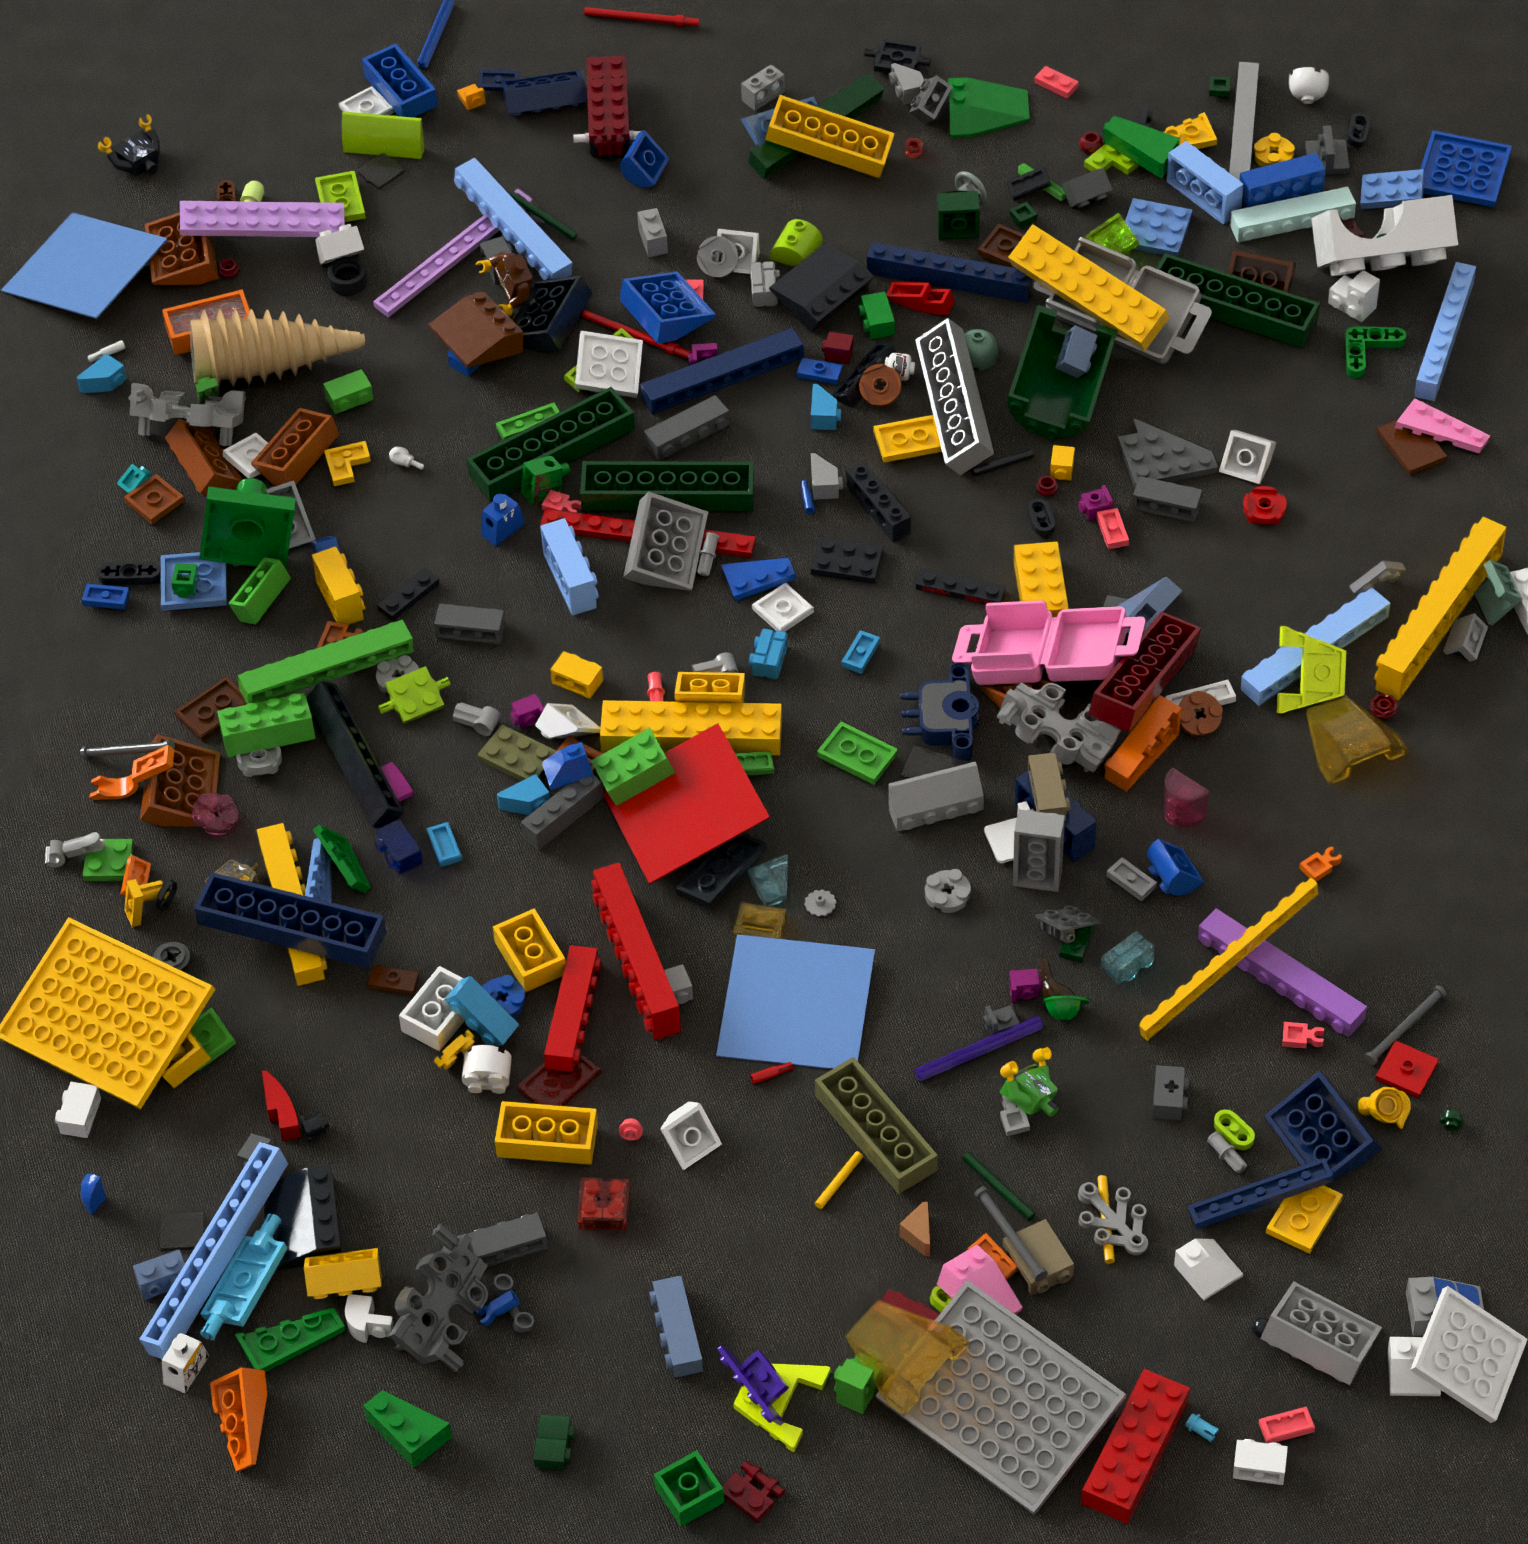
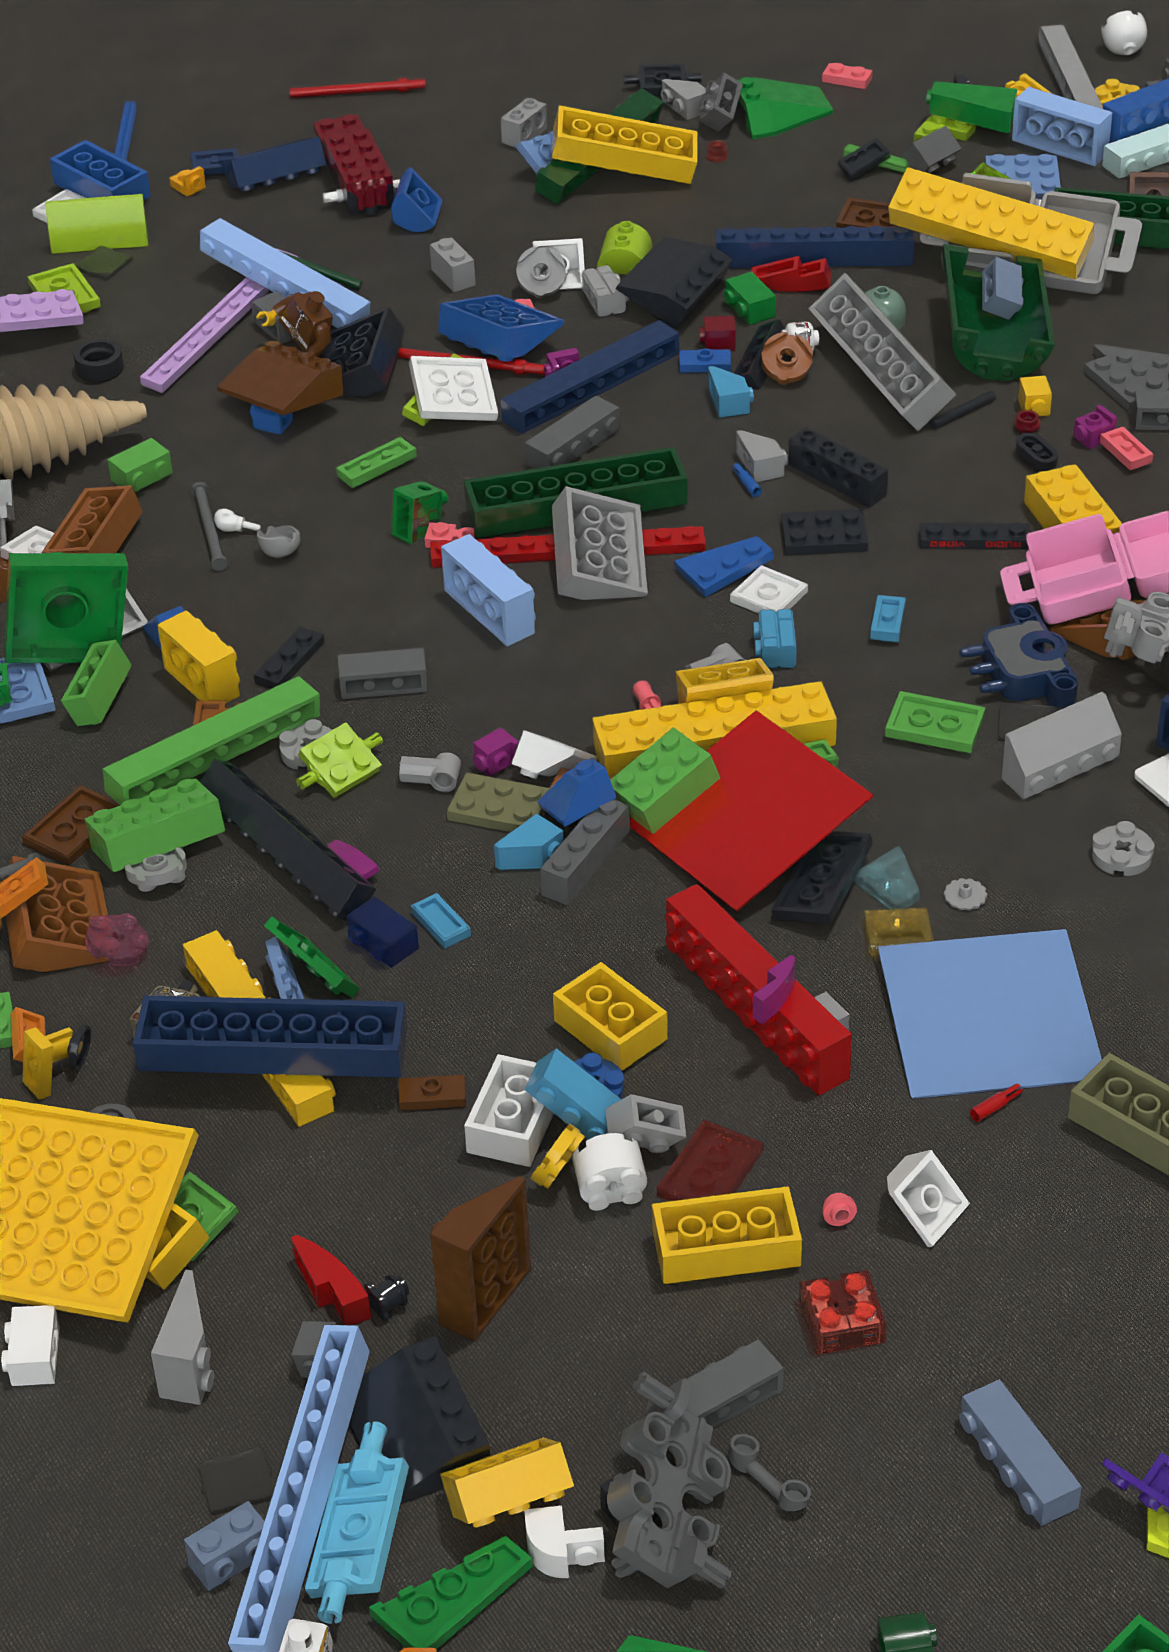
camera: 15 degrees left, 10 degrees down
blue brick [80,1174,106,1215] -> none
white slope [315,224,364,265] -> none
yellow plate [324,441,371,486] -> none
dark green brick [466,387,635,502] -> none
blue bar [476,1290,520,1326] -> none
blue torso [481,494,525,546] -> none
red brick [544,945,602,1072] -> none
yellow brick [550,651,603,699] -> none
light grey axle [697,532,720,576] -> none
yellow bar [814,1151,863,1209] -> none
yellow plate [874,415,942,463] -> none
dark green piece [937,171,987,240] -> none
dark green plate [1009,202,1038,228] -> none
dark red plate [1079,132,1104,154] -> none
dark green plate [1209,76,1230,97] -> none
none -> light grey slope [151,1270,214,1405]
none -> dark grey bar [191,482,228,571]
none -> light grey hair [257,526,301,558]
none -> reddish brown slope [430,1176,531,1342]
none -> light grey brick [605,1094,686,1153]
none -> magenta slope [753,955,796,1024]

